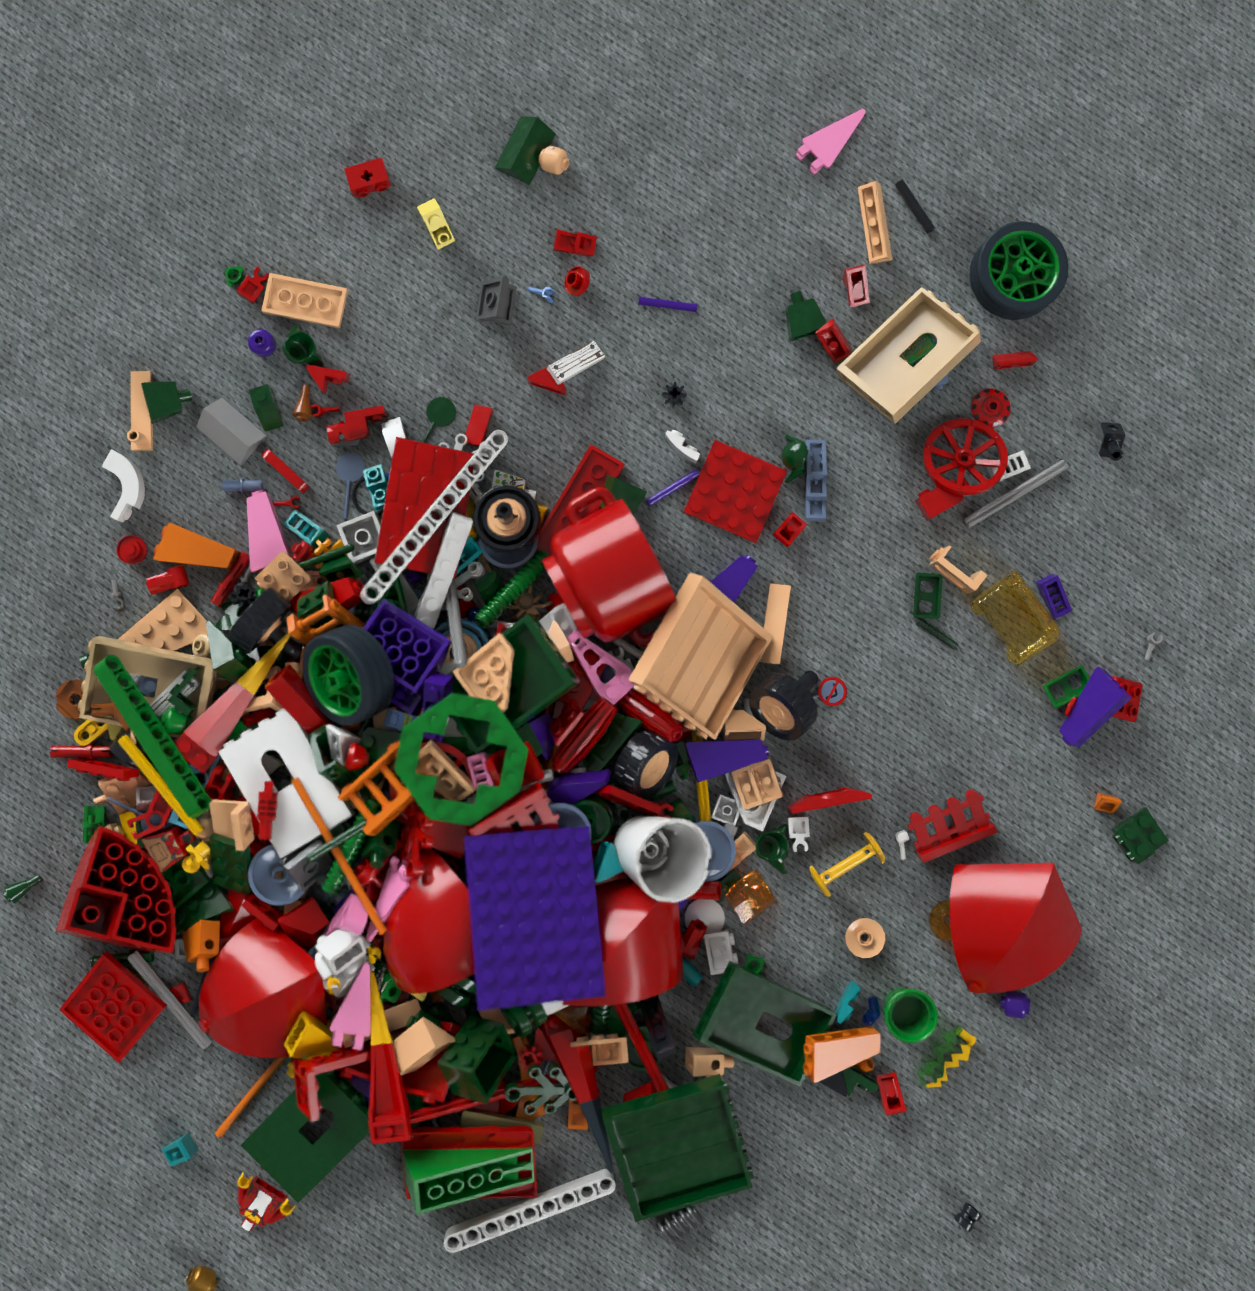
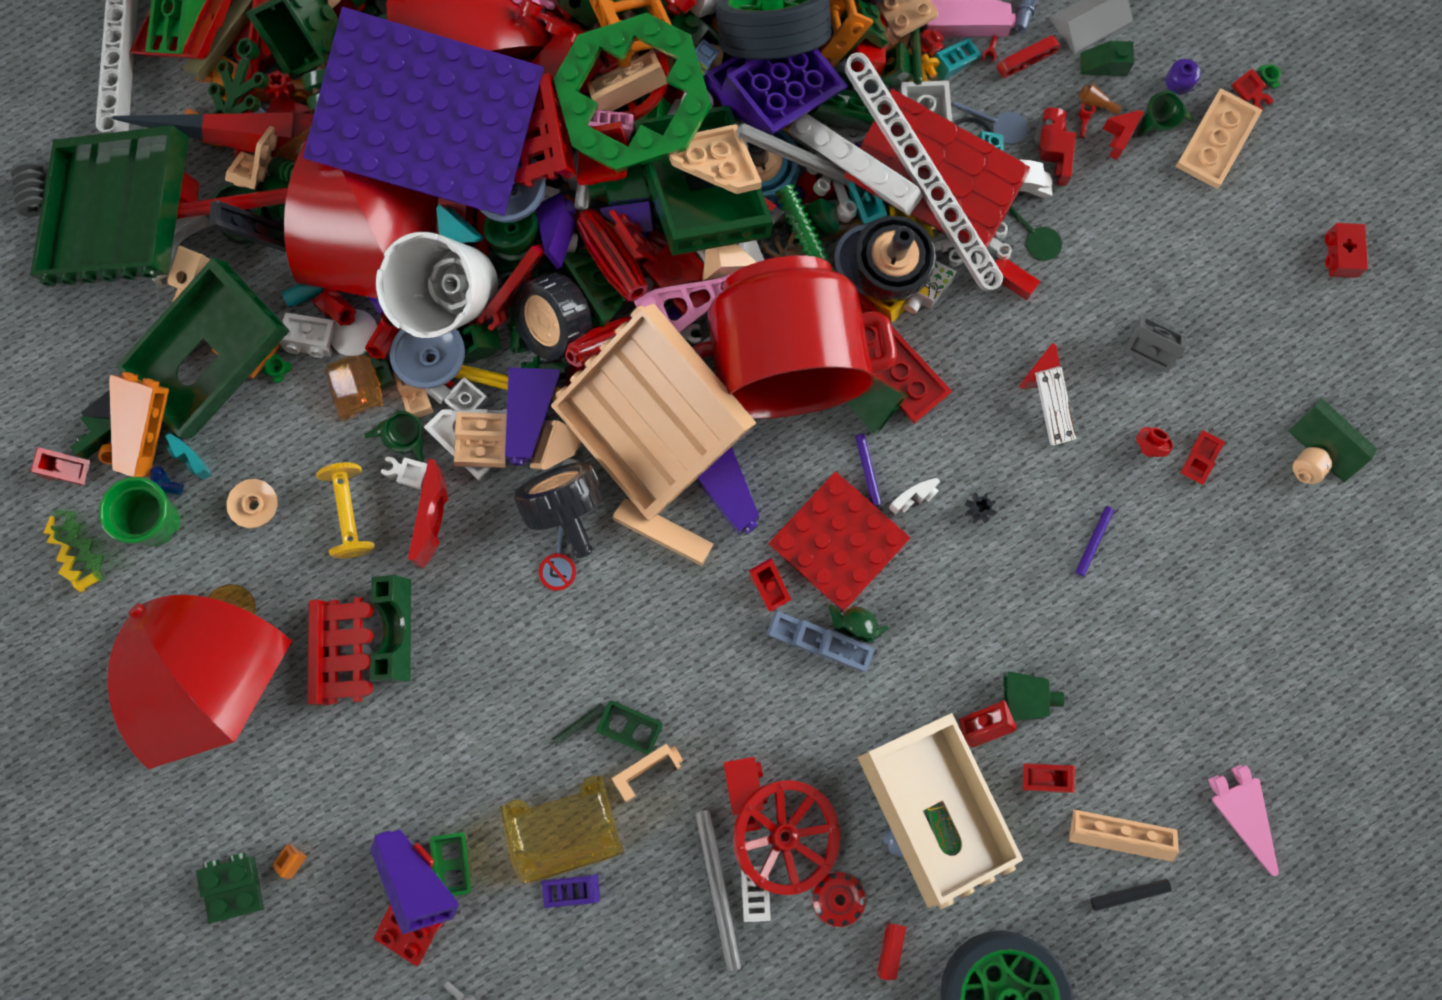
camera: 110 degrees right, 10 degrees down
light yellow slope [417,198,455,249] -> none
dark purple slope [423,672,453,742] -> none
medium blue hand [528,287,557,303] -> none
white hand [895,830,910,860] -> none
dark purple head [1000,991,1030,1019] -> none
none -> dark green arch [370,575,411,683]

